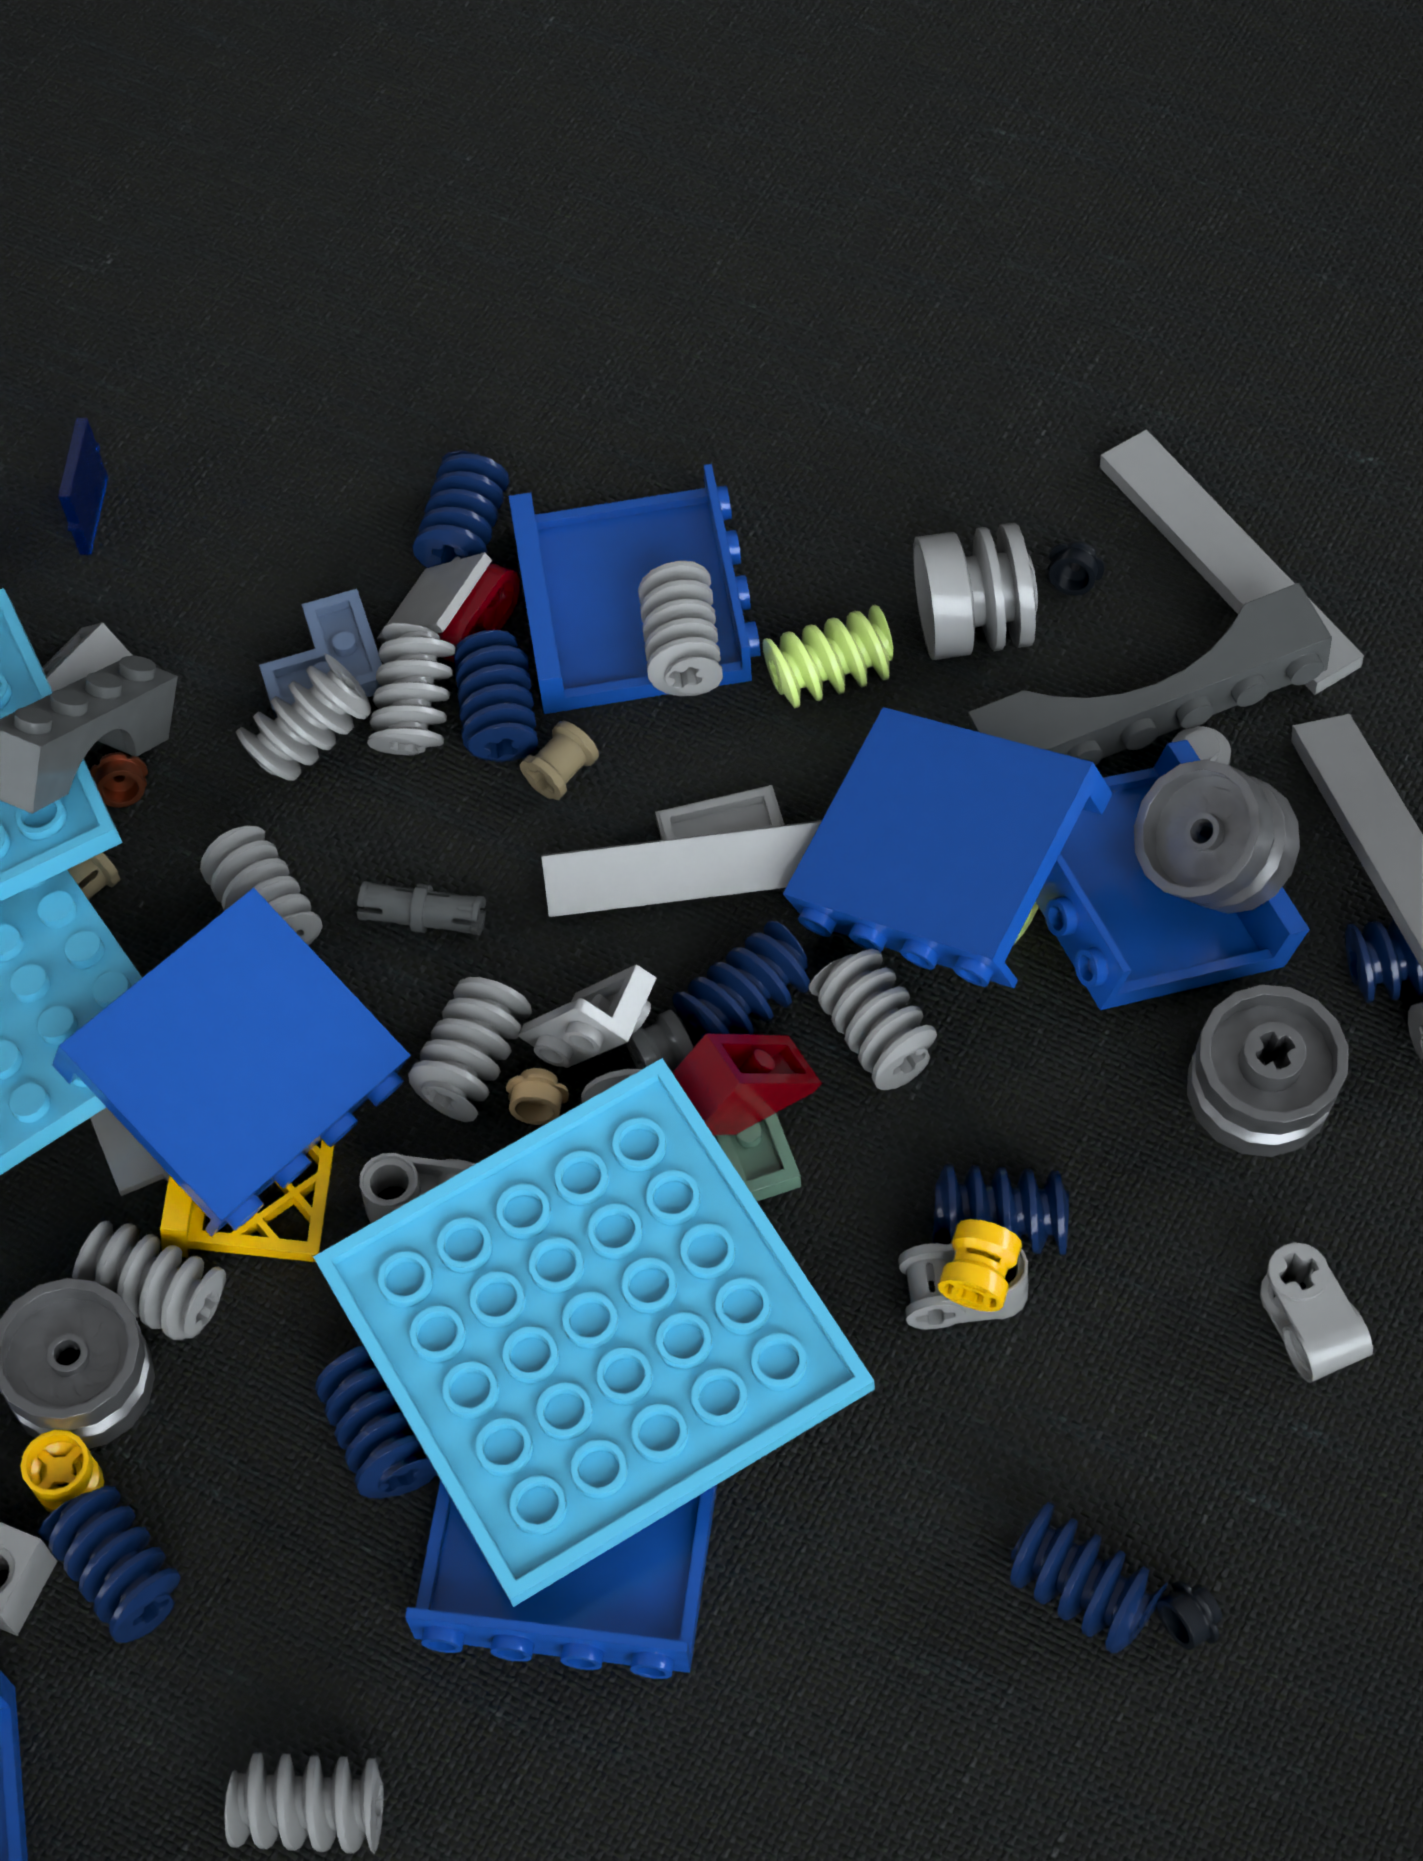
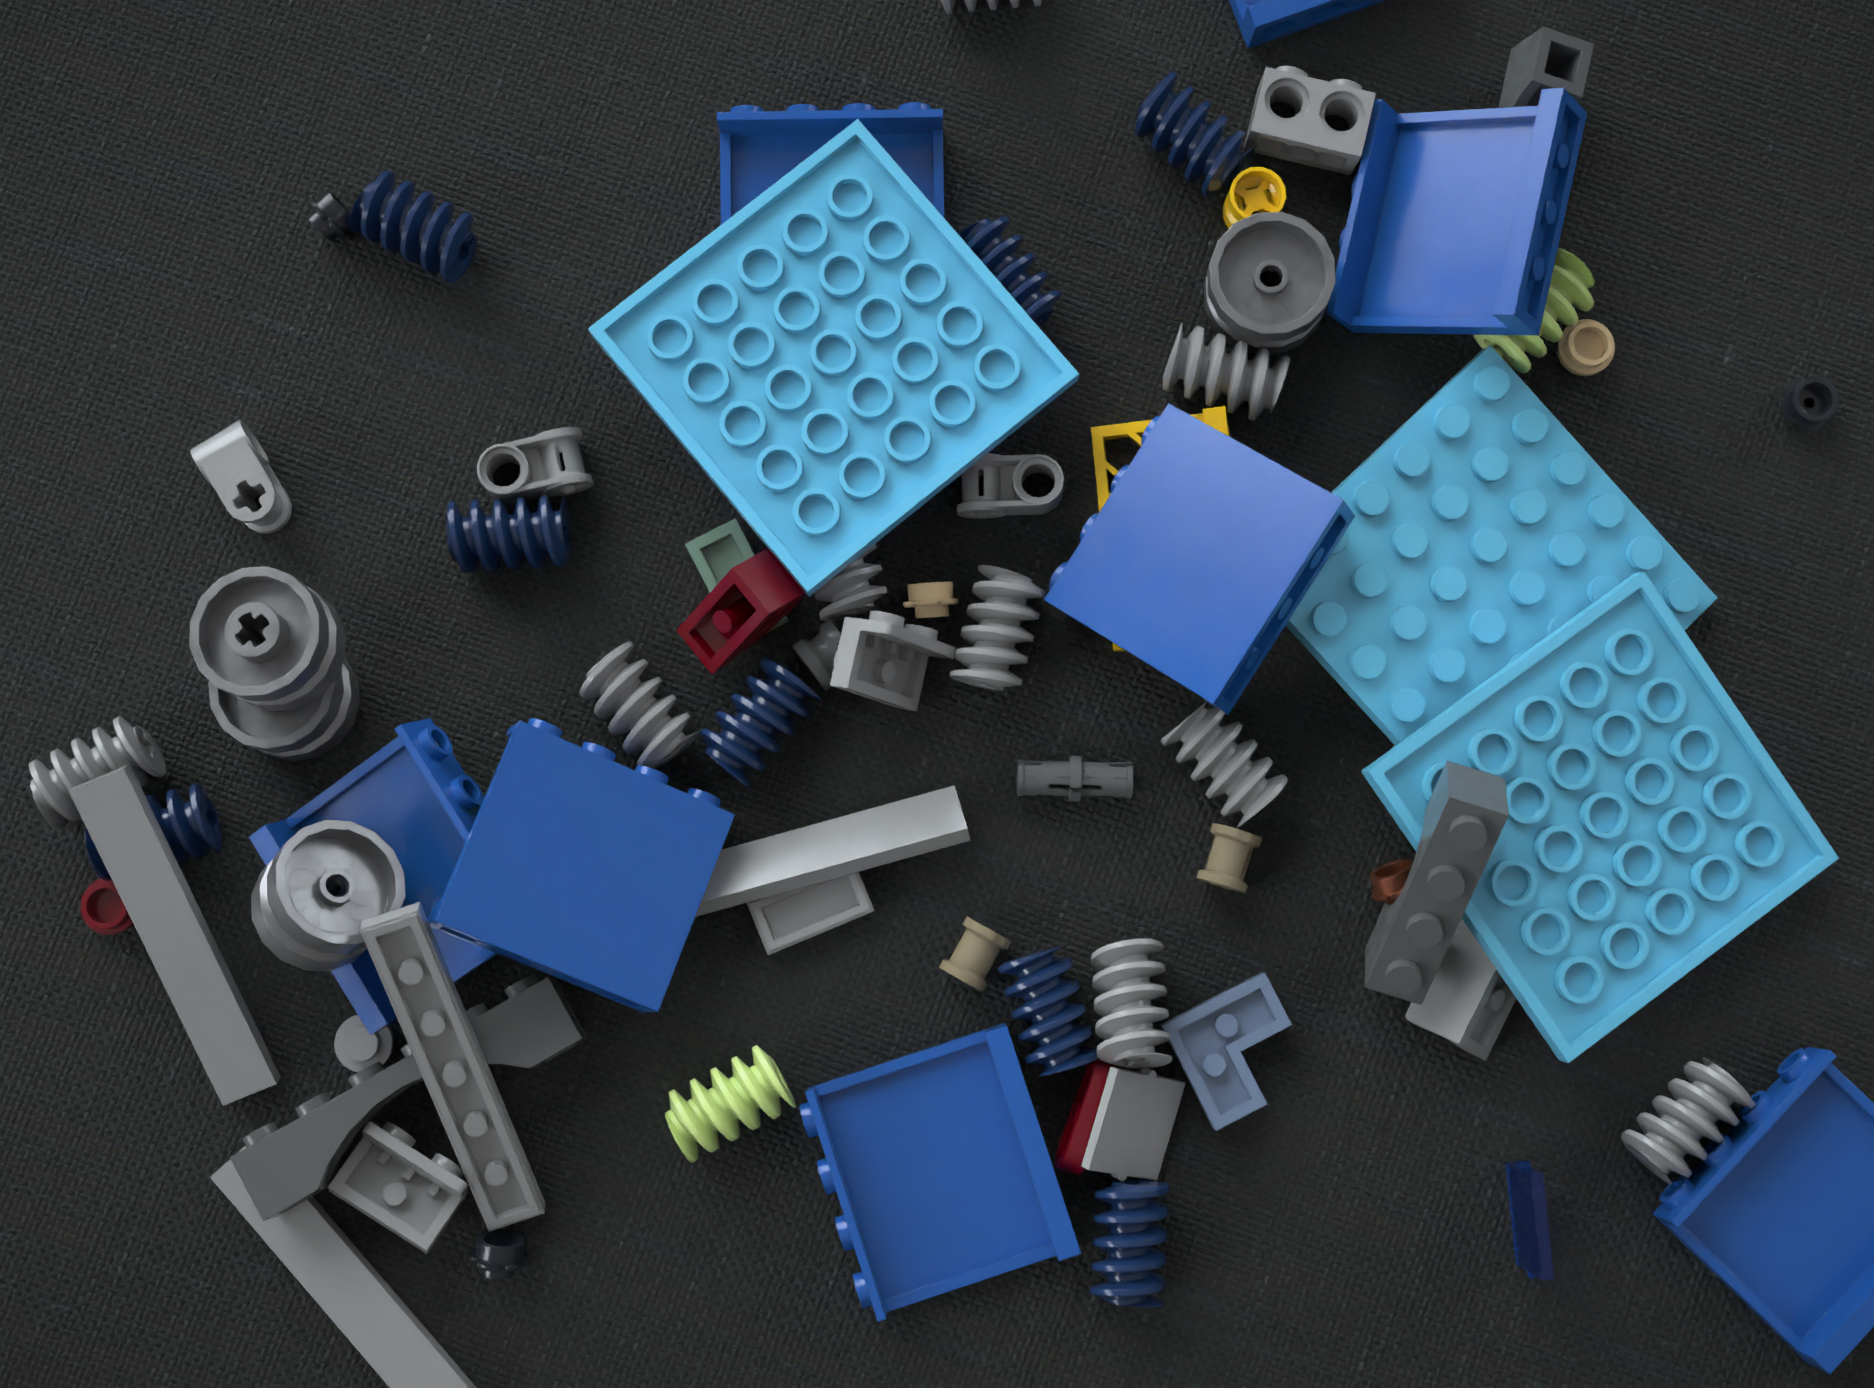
camera: 165 degrees right, 25 degrees up
light grey piece [236,653,371,781] -> none
light grey piece [638,561,723,696] -> none
light grey wheel [913,523,1038,660] -> none
yellow wheel [938,1219,1022,1312] -> none
none -> light grey bracket [328,1121,468,1254]
none -> light grey tile [359,902,545,1232]
none -> dark tan bush [1196,823,1263,894]

